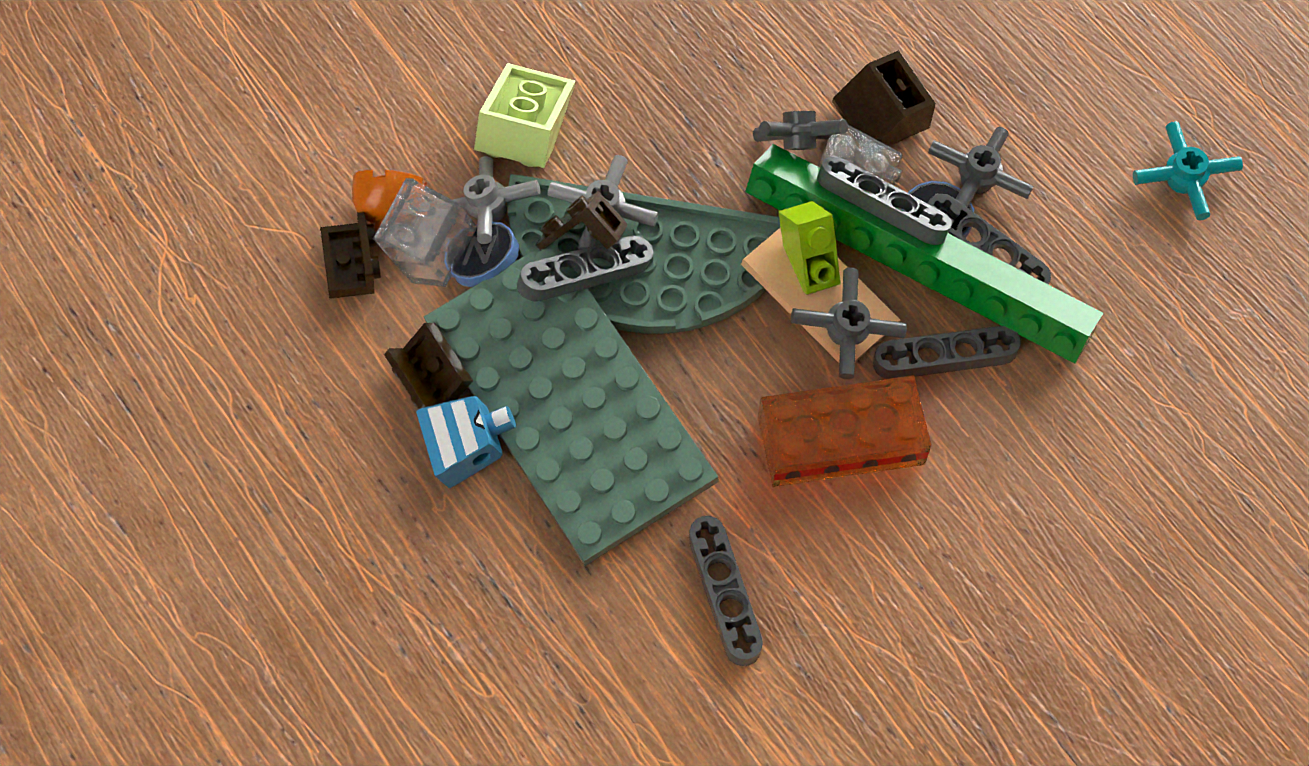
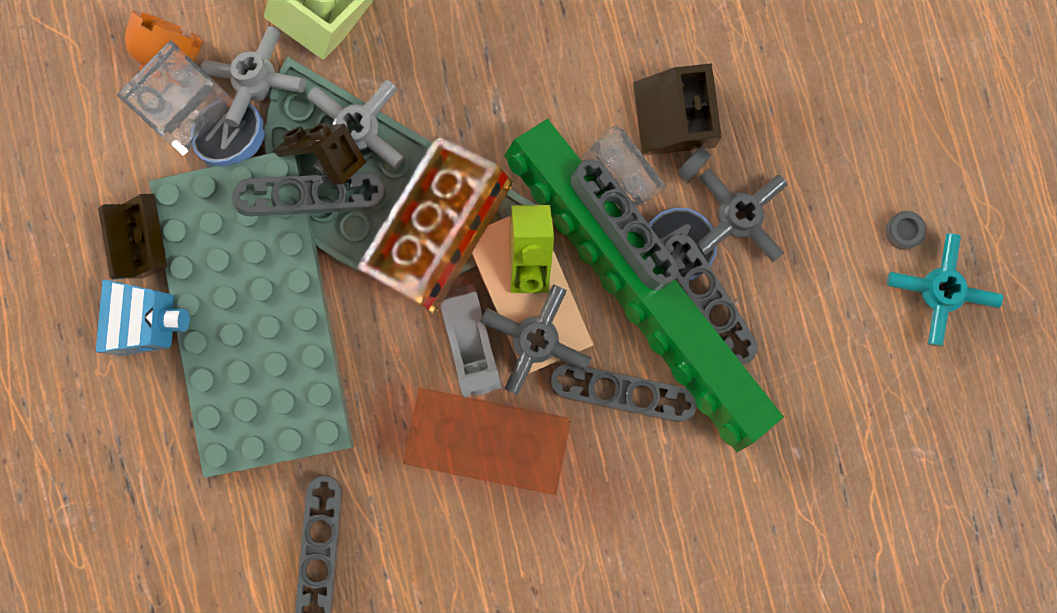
camera: 20 degrees right, 20 degrees up
dark brown bracket [320,212,381,299] -> none
dark grey bar [753,111,848,150] -> none
none -> clear orange brick [357,136,513,315]
none -> light grey arch [438,284,502,398]
none -> dark grey tile [677,147,712,184]
none -> dark grey tile [885,211,926,250]

